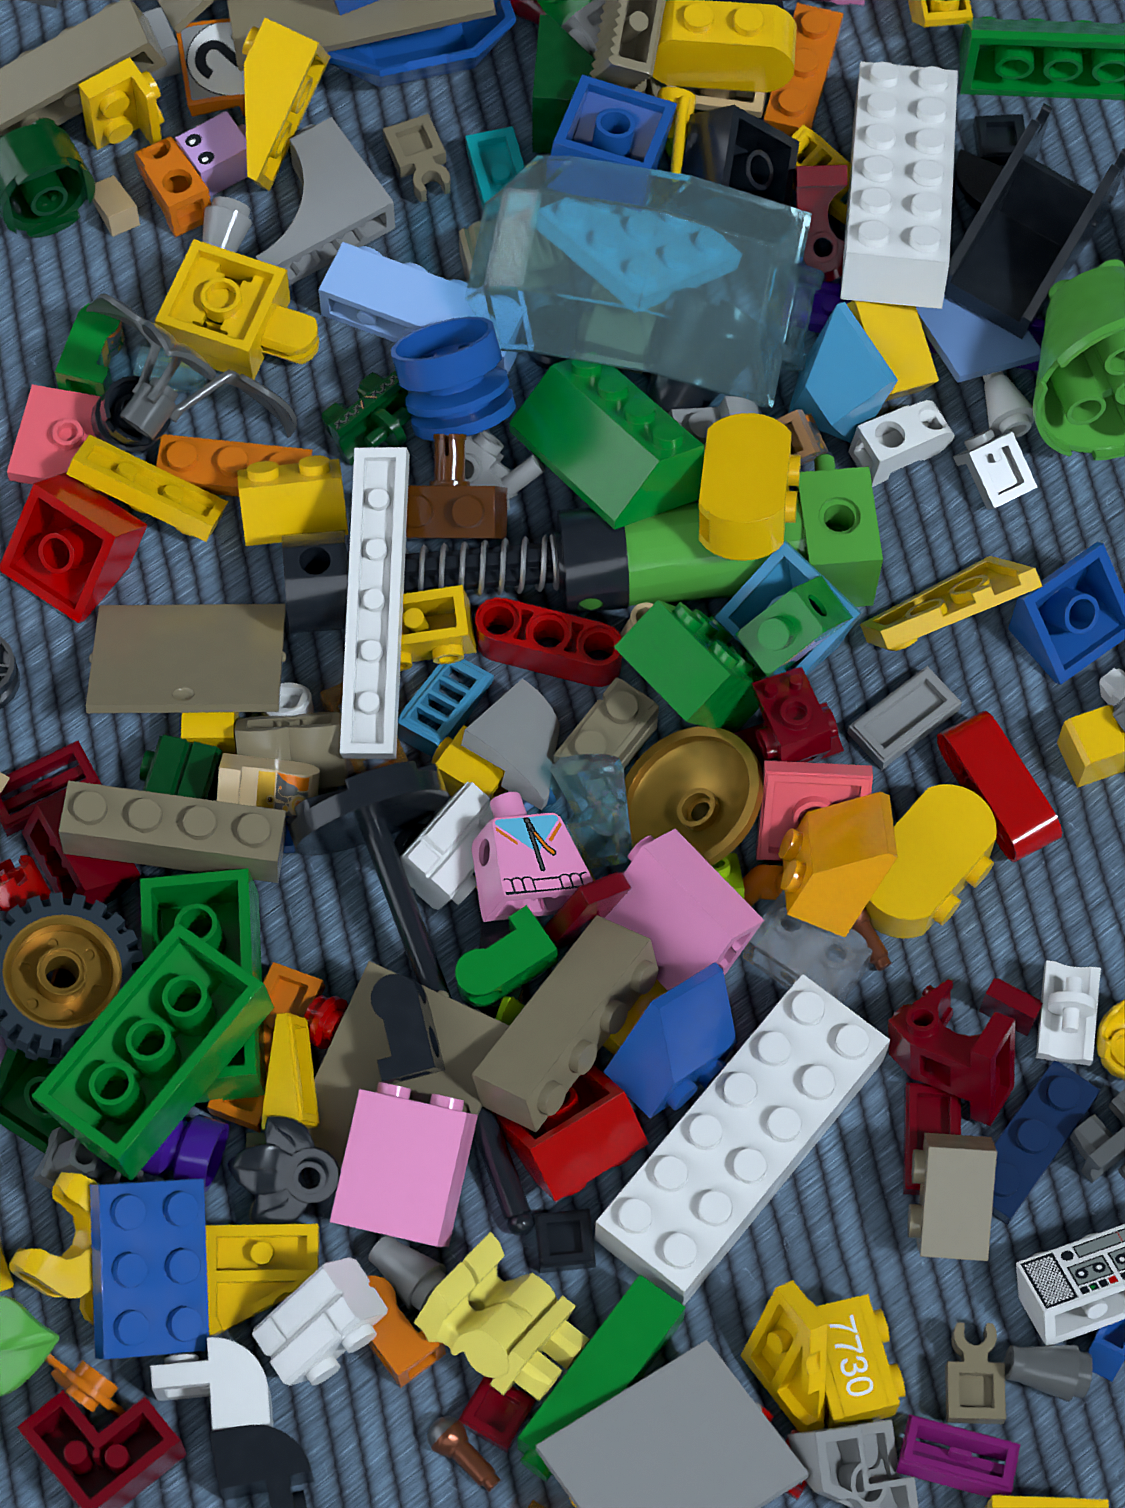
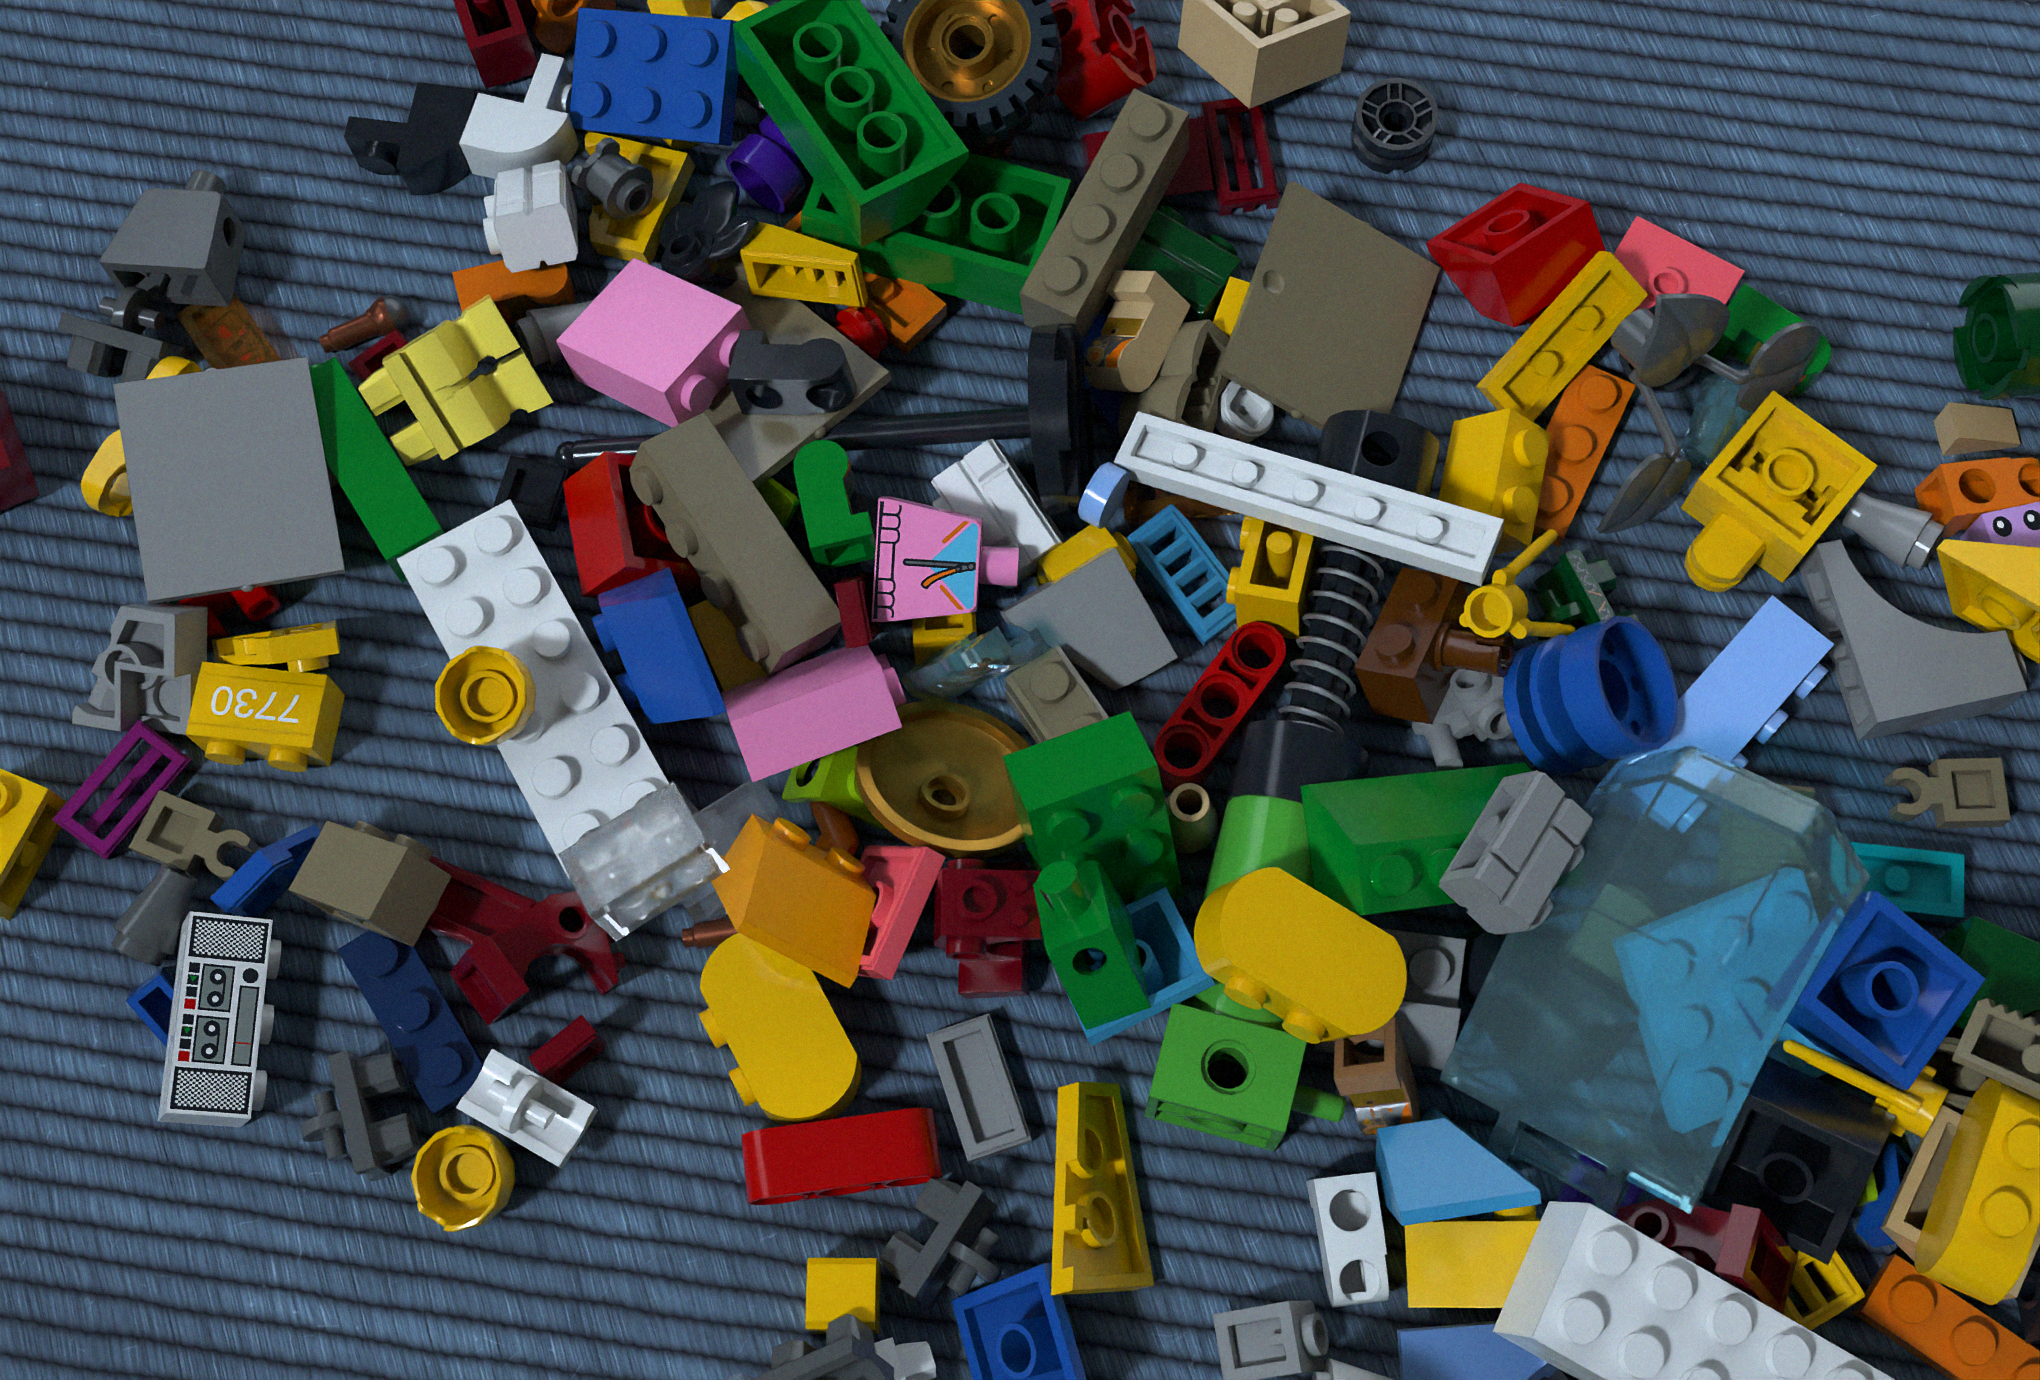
camera: 115 degrees right, 5 degrees up
none -> blue tile [210,825,321,918]
none -> yellow hair [435,645,536,746]
none -> clear brick [558,781,731,941]
none -> dark grey brick [571,138,654,220]
none -> dark grey hips [879,1176,1002,1311]
none -> light blue tile [1078,462,1130,529]
none -> light grey brick [1439,770,1593,935]
none -> yellow plant [1459,529,1575,639]

